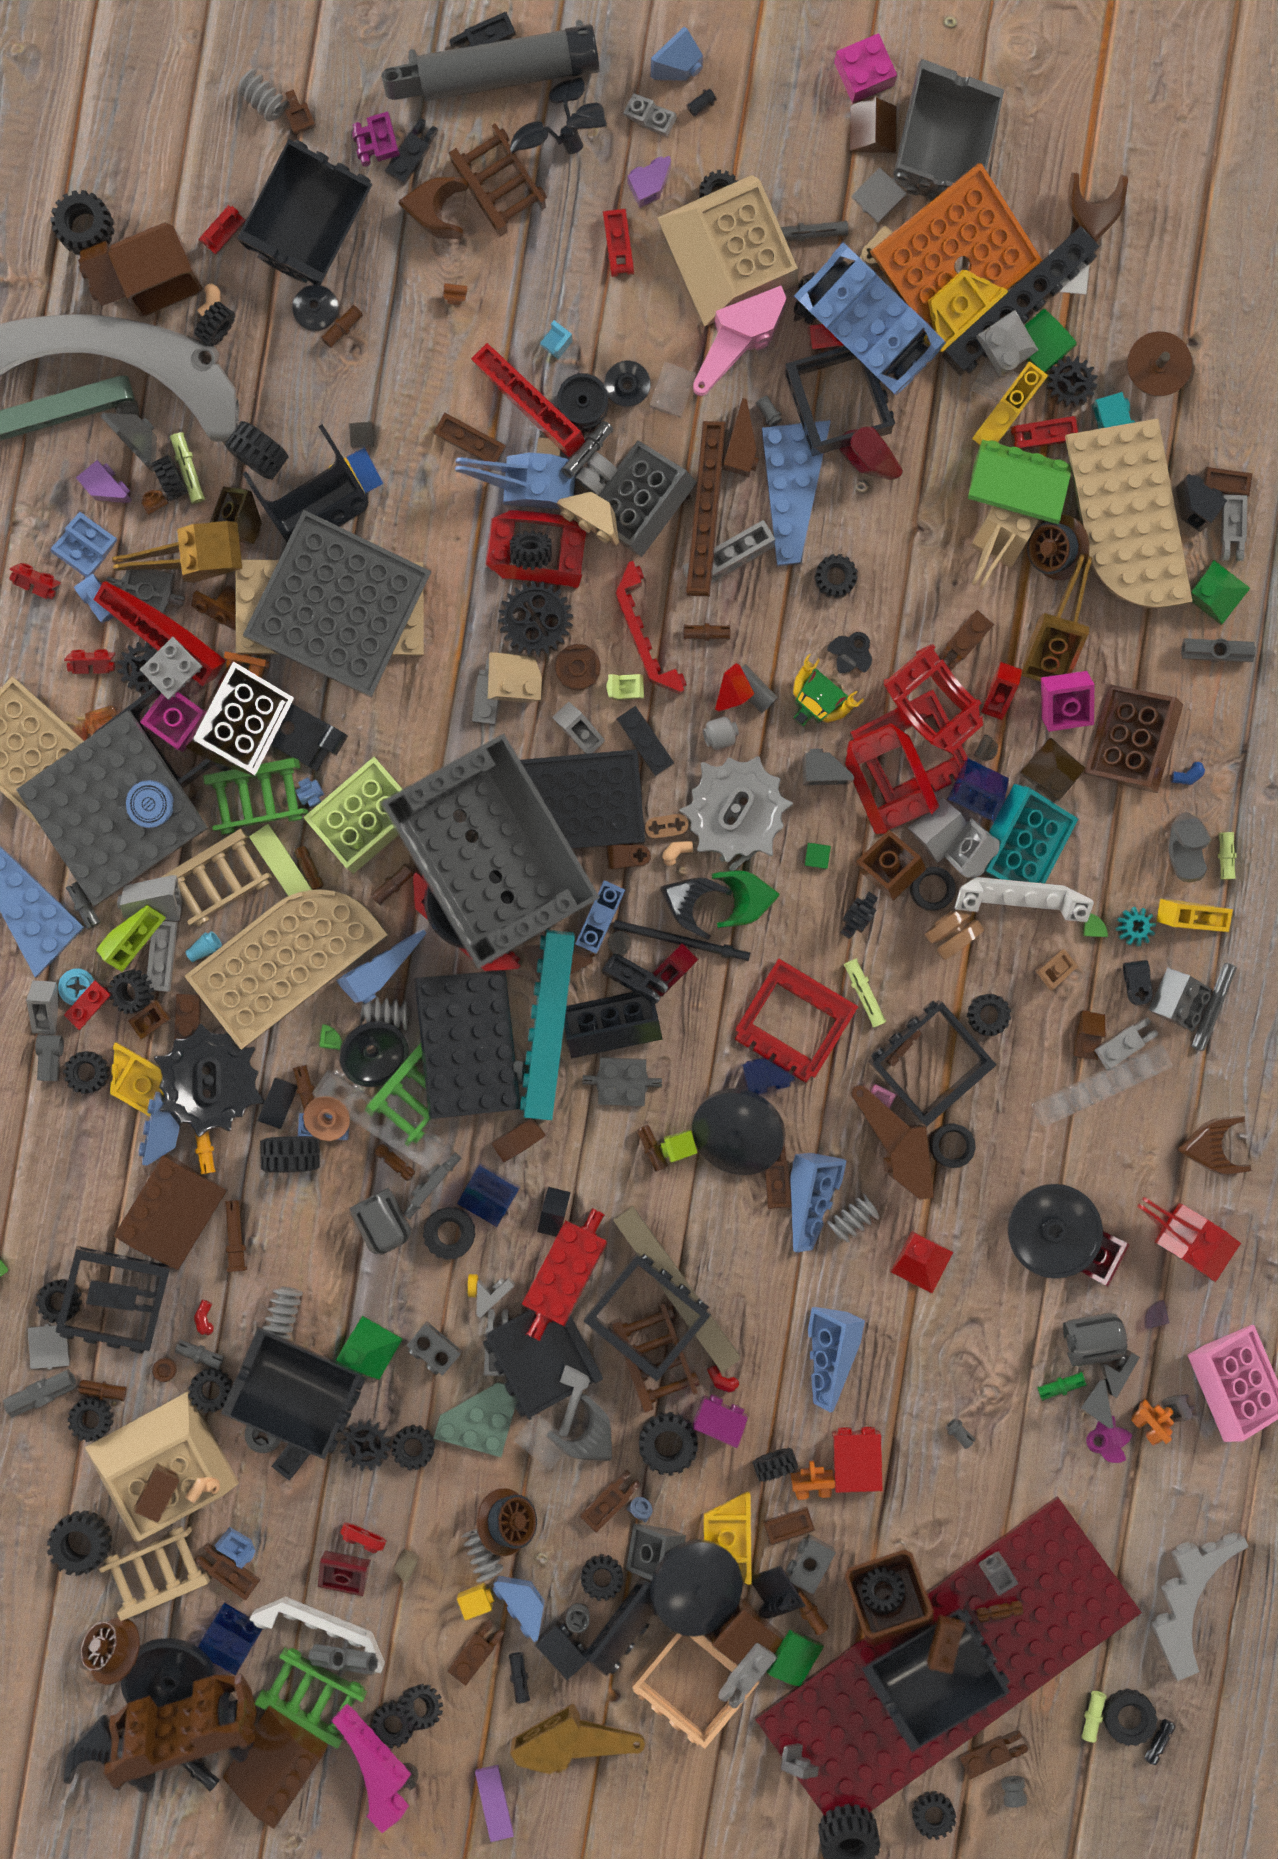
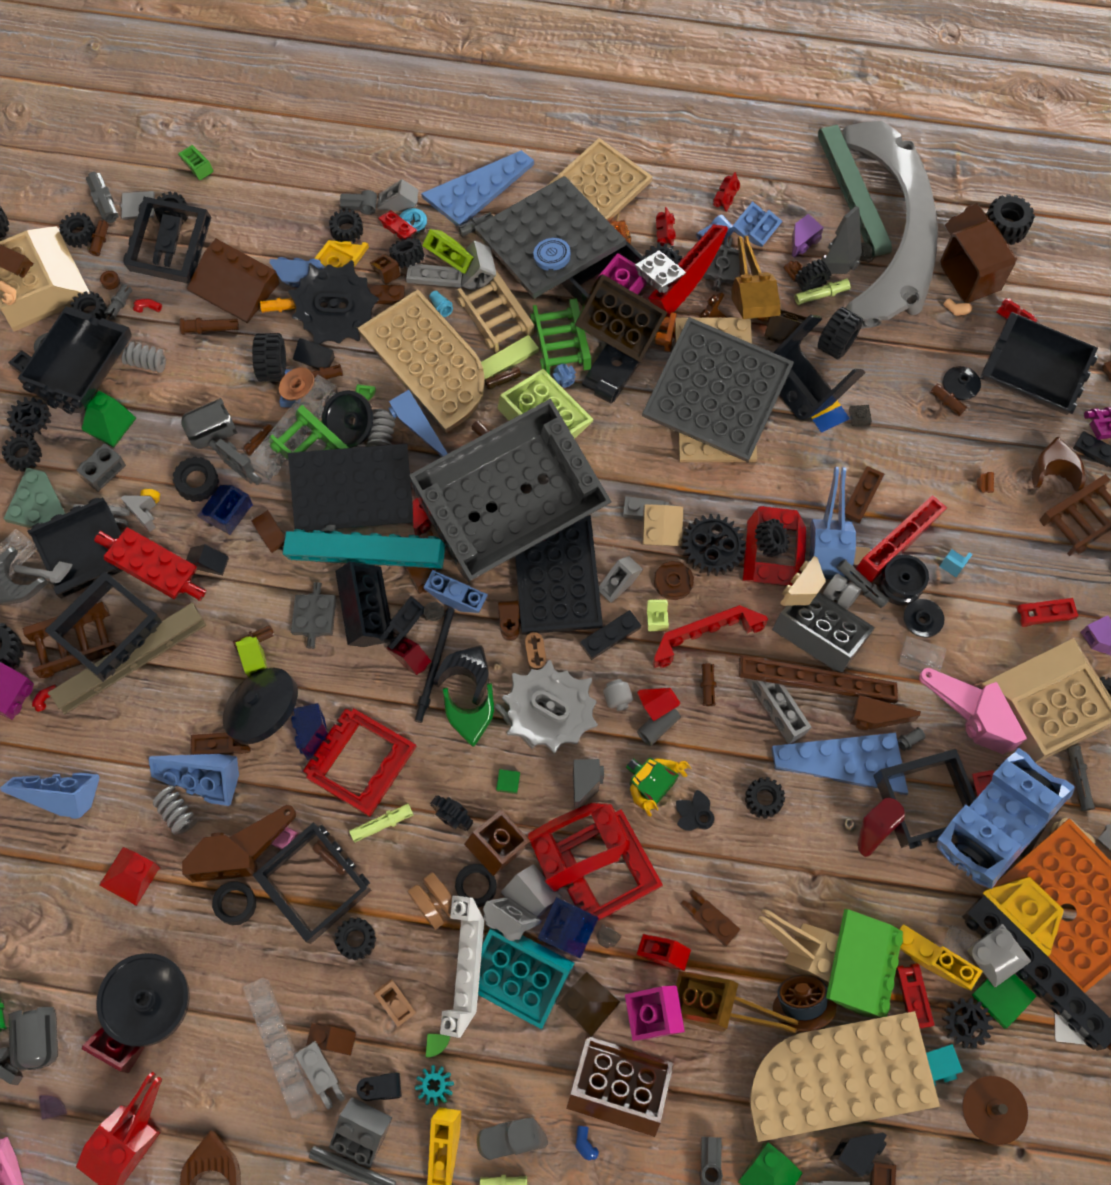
camera: 90 degrees right, 20 degrees down
black tyre [194,301,236,347] -> none
light nougat arm [662,841,693,866] -> none
red wedge [884,644,983,753] -> none

